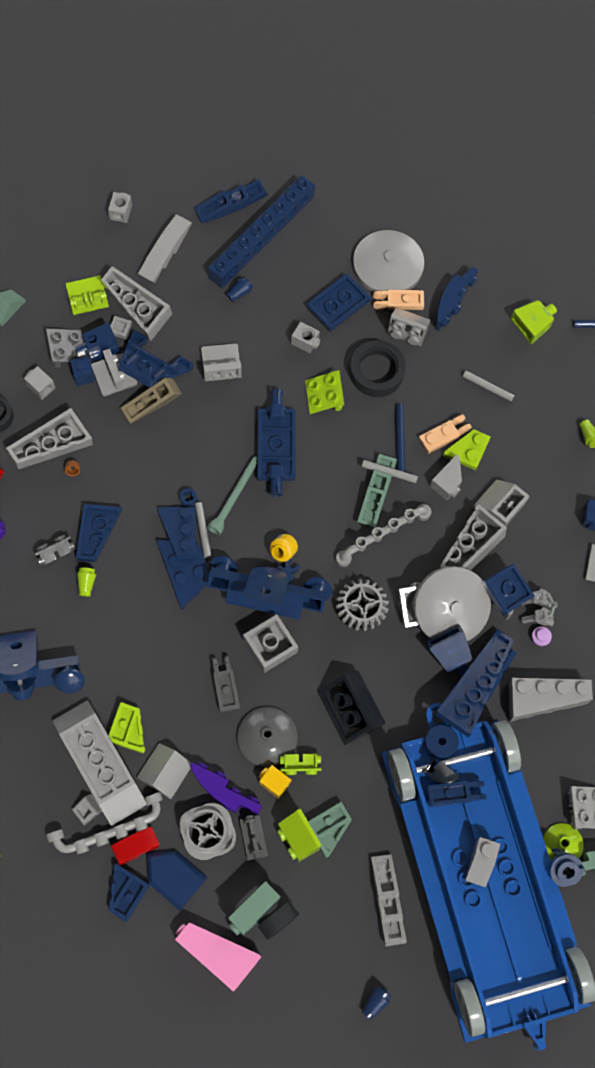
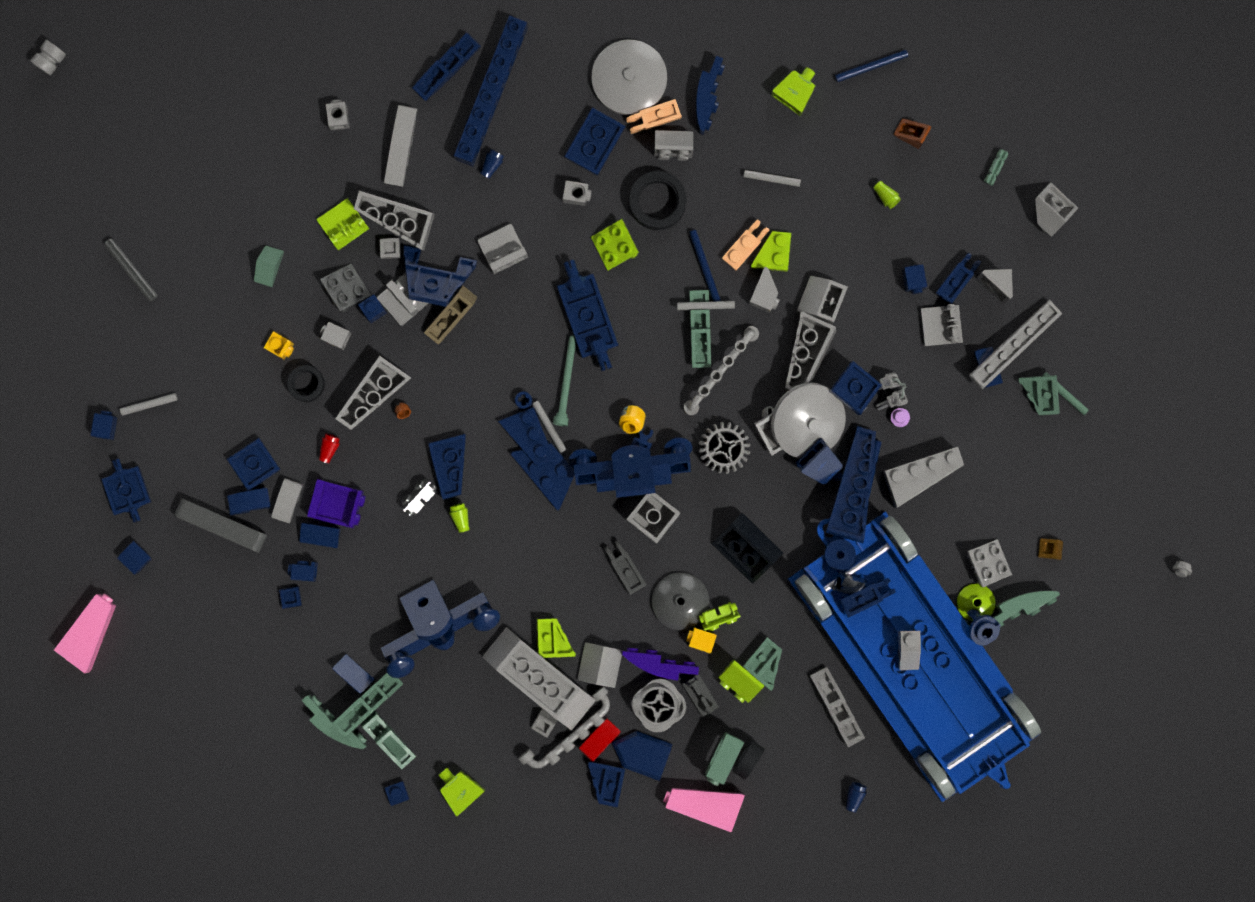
camera: 15 degrees left, 15 degrees up
dark blue torso [75,322,120,361] -> none

